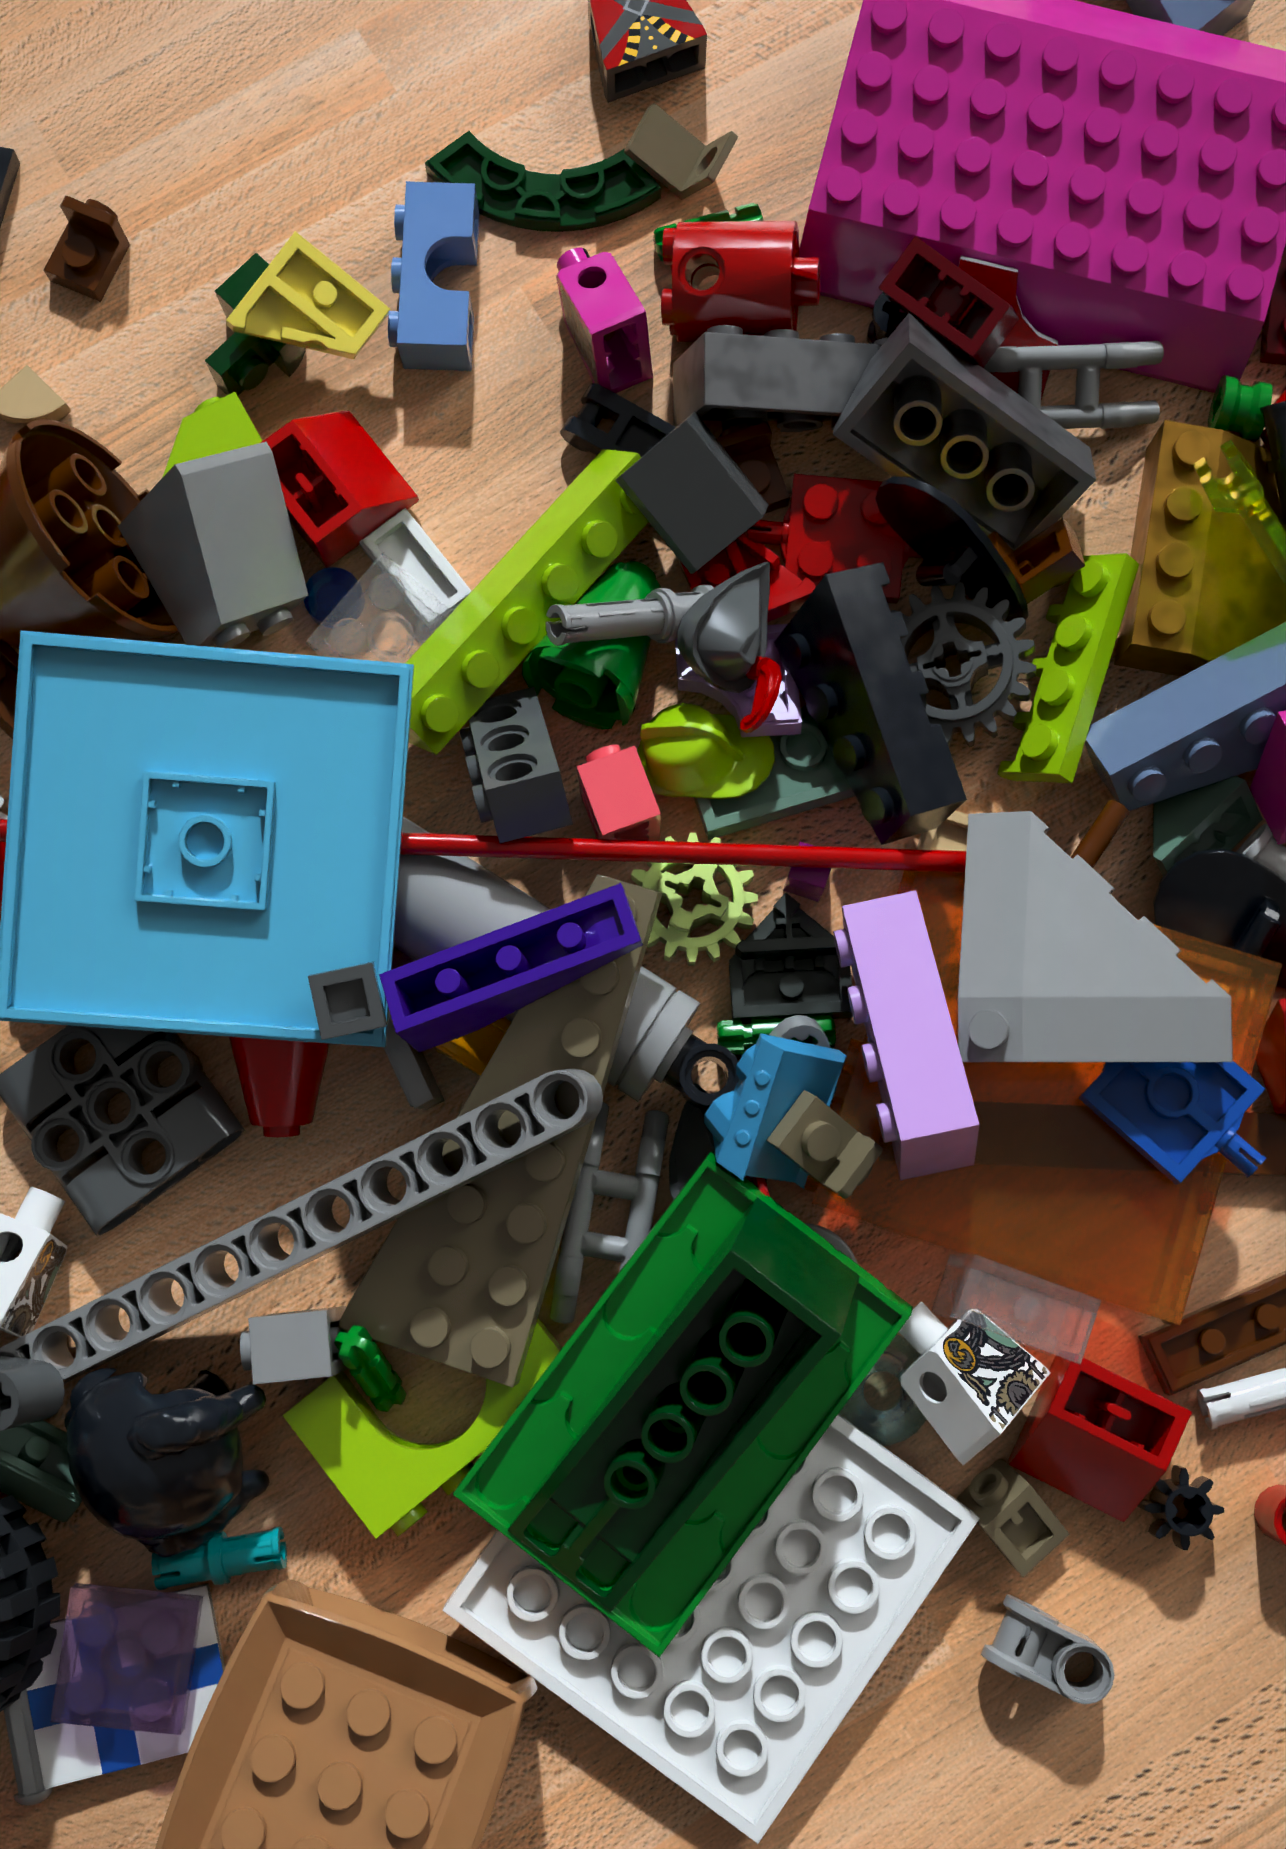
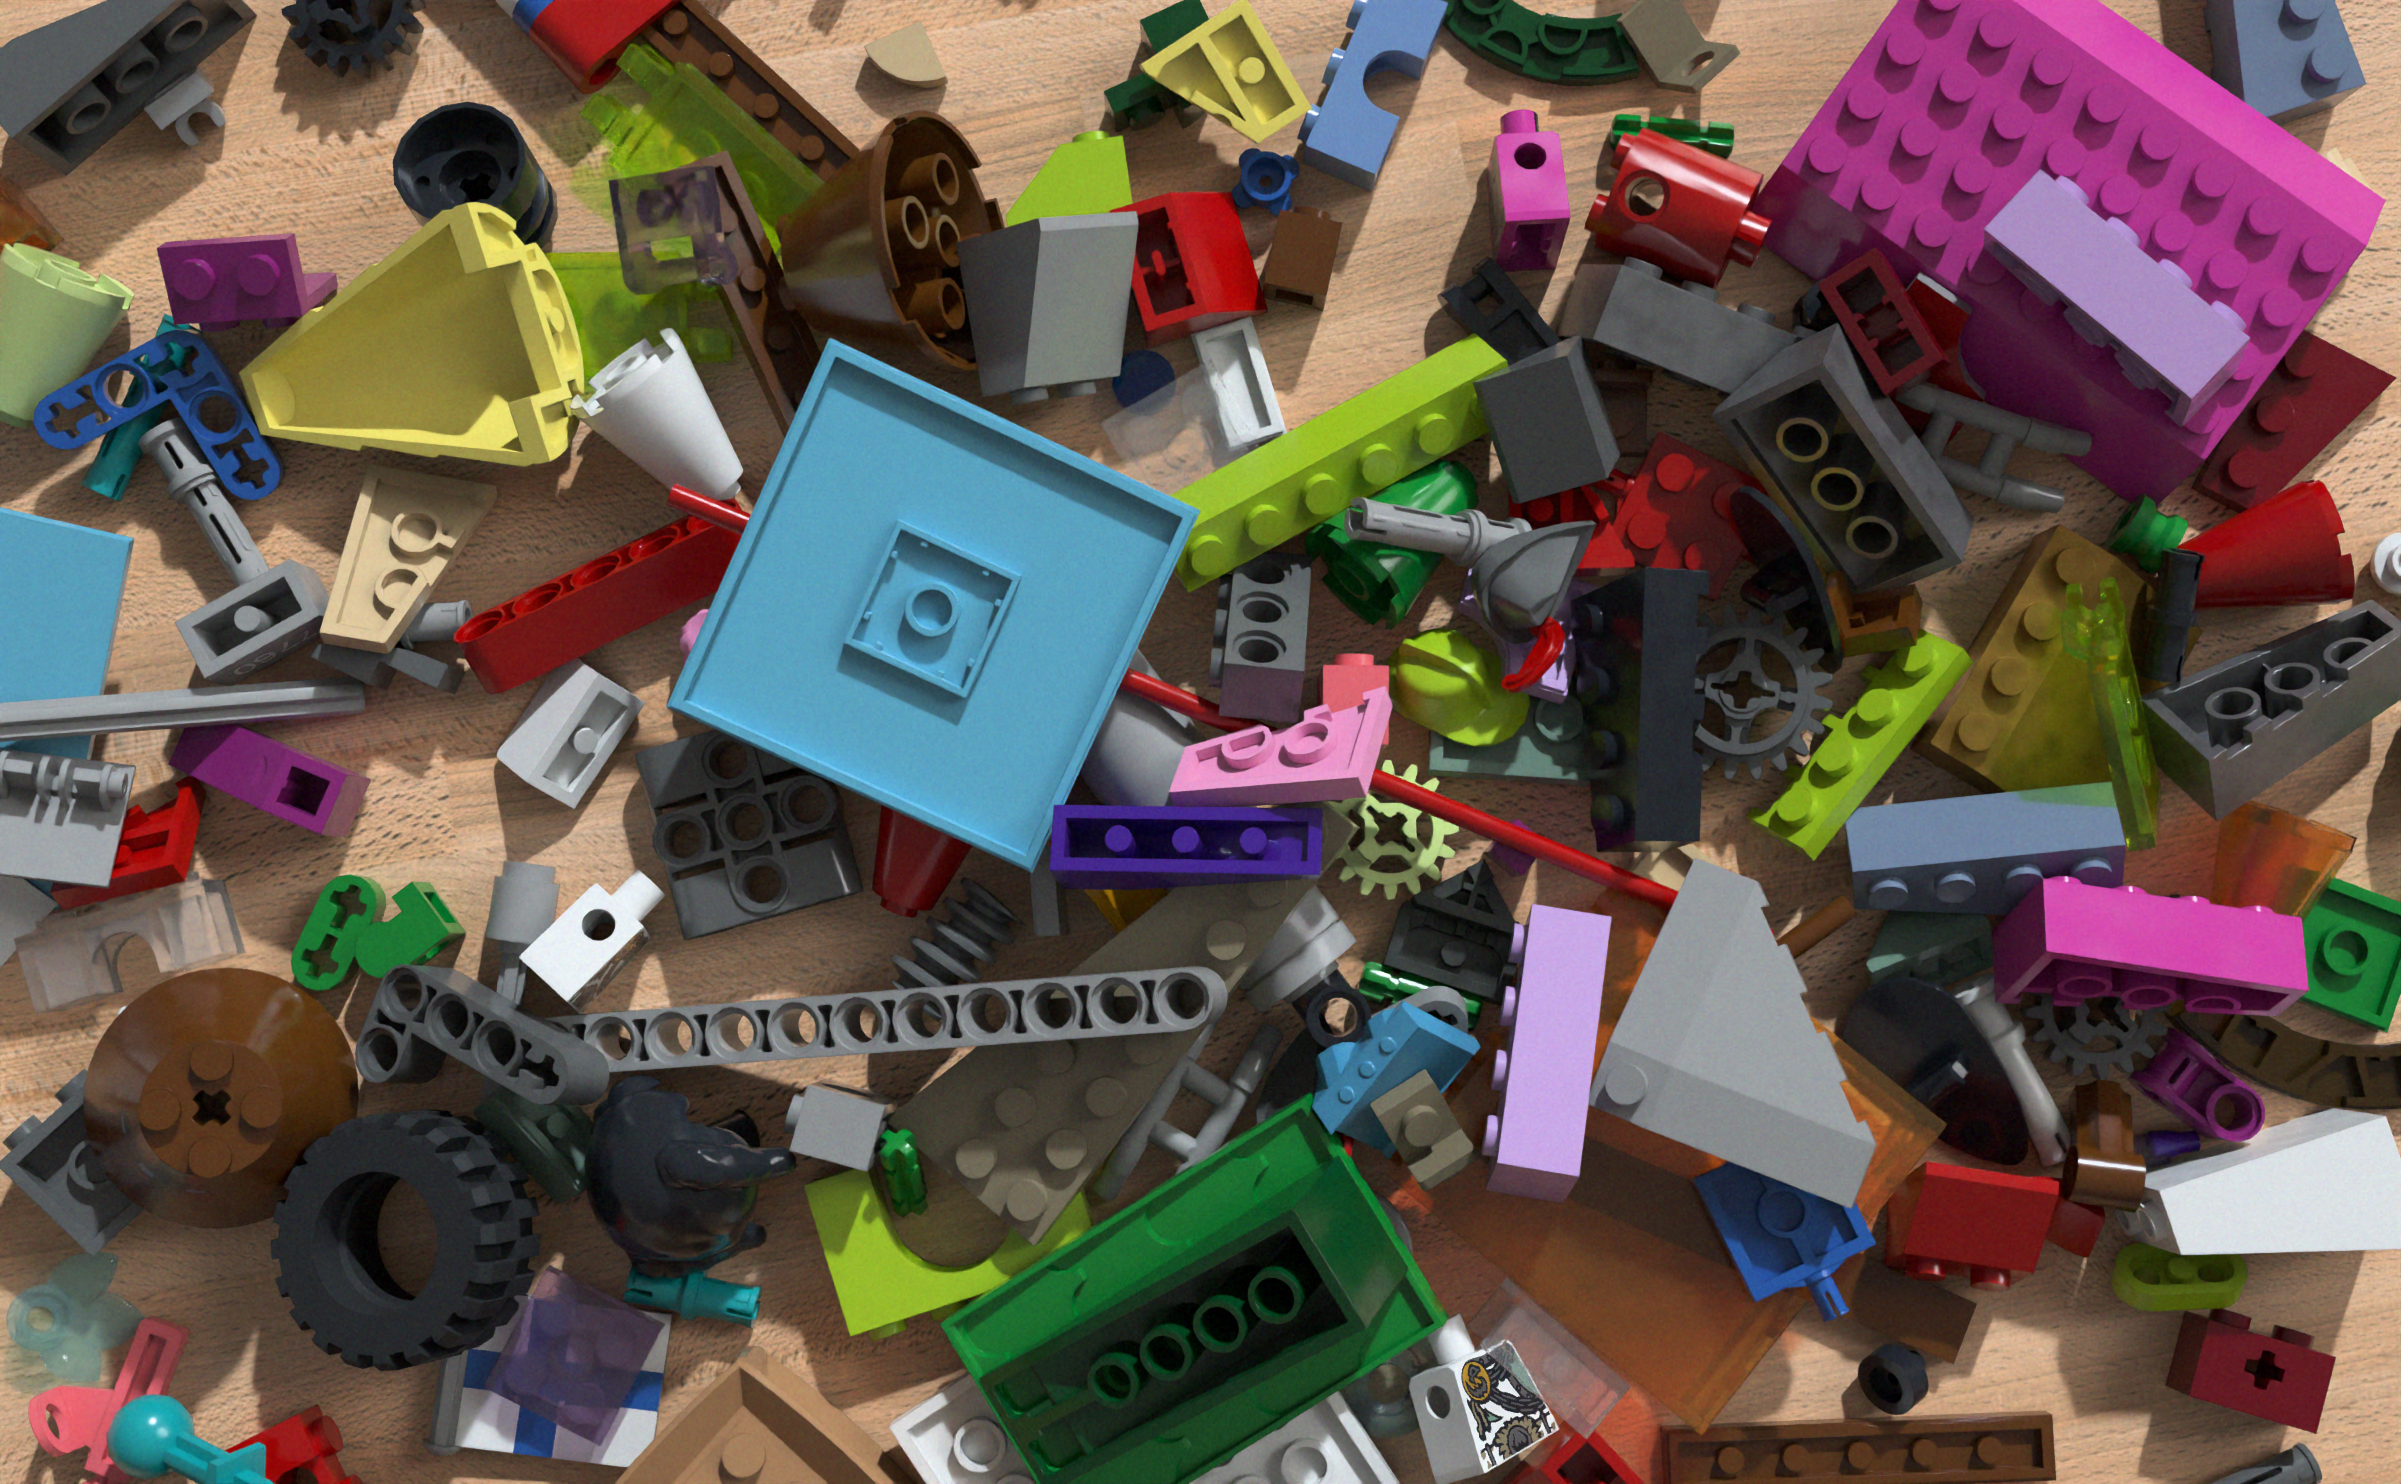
camera: 20 degrees right, 5 degrees up
dark grey plate [308,961,387,1040] -> none
none -> dark grey piece [890,877,1026,1024]
none -> bright pink wing [1169,686,1393,807]
none -> blue plate [1232,148,1300,217]
none -> reddish brown brick [1263,206,1342,311]
none -> lavender wedge [1983,169,2250,428]

